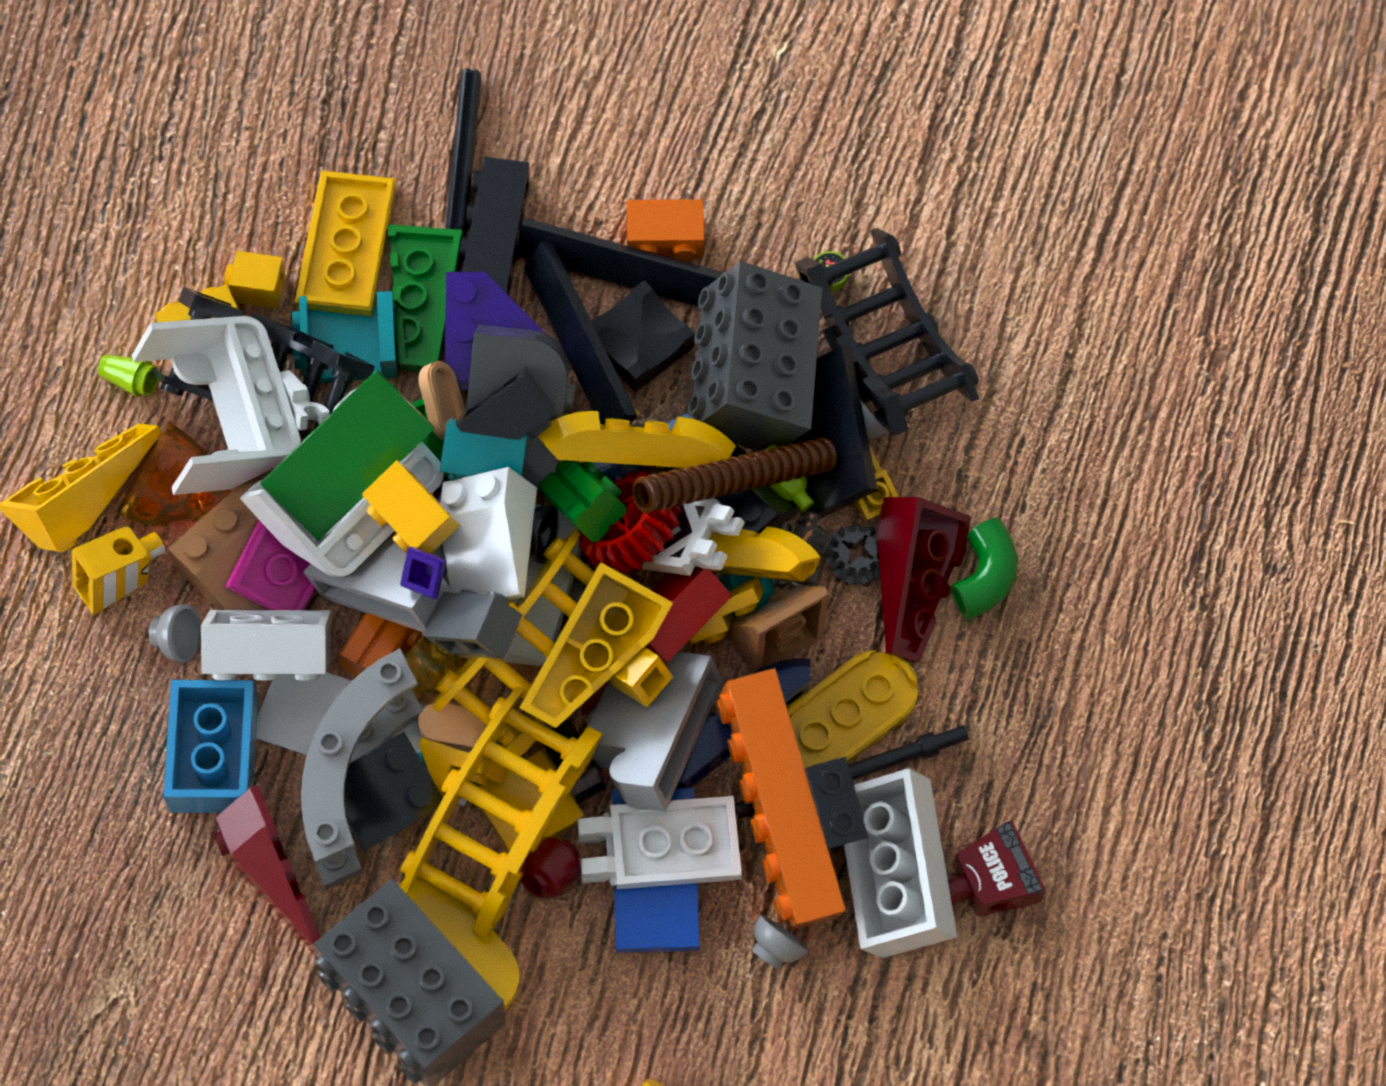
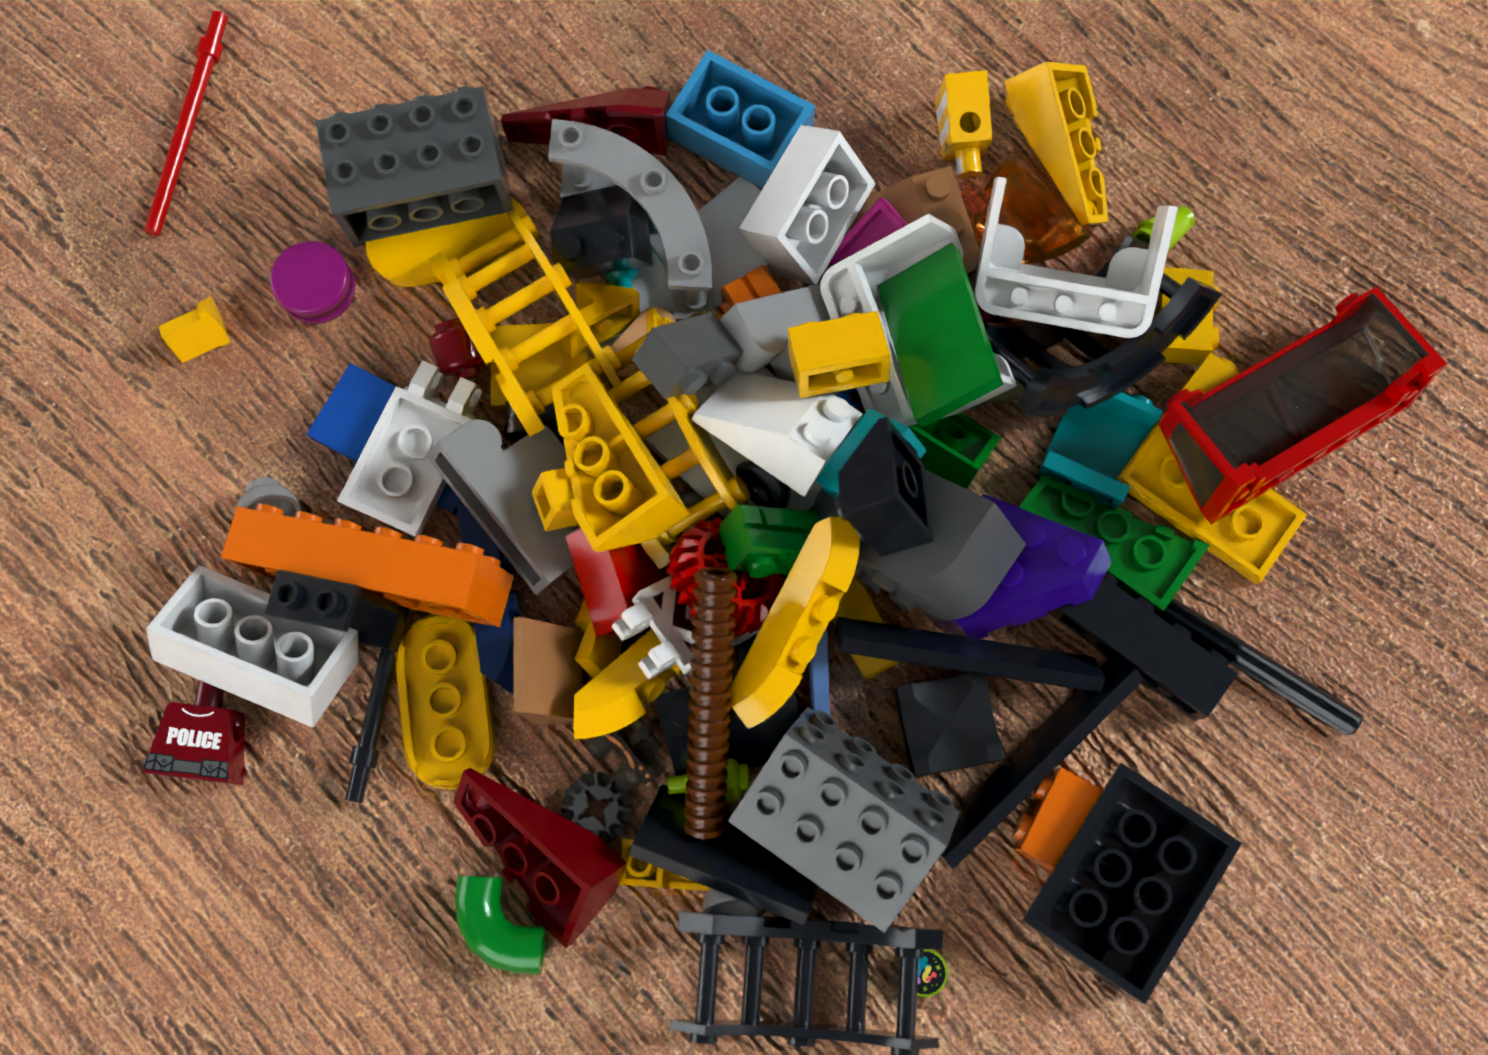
camera: 125 degrees right, 10 degrees up
light grey piece [149,604,201,663] -> none
white plate [280,370,330,430] -> none
dark purple slope [400,546,446,600] -> none
light nougat tile [419,361,465,441] -> none
none -> magenta head [270,241,355,324]
none -> black slope [1022,763,1242,1005]
none -> clear smoke windscreen [1159,286,1447,525]

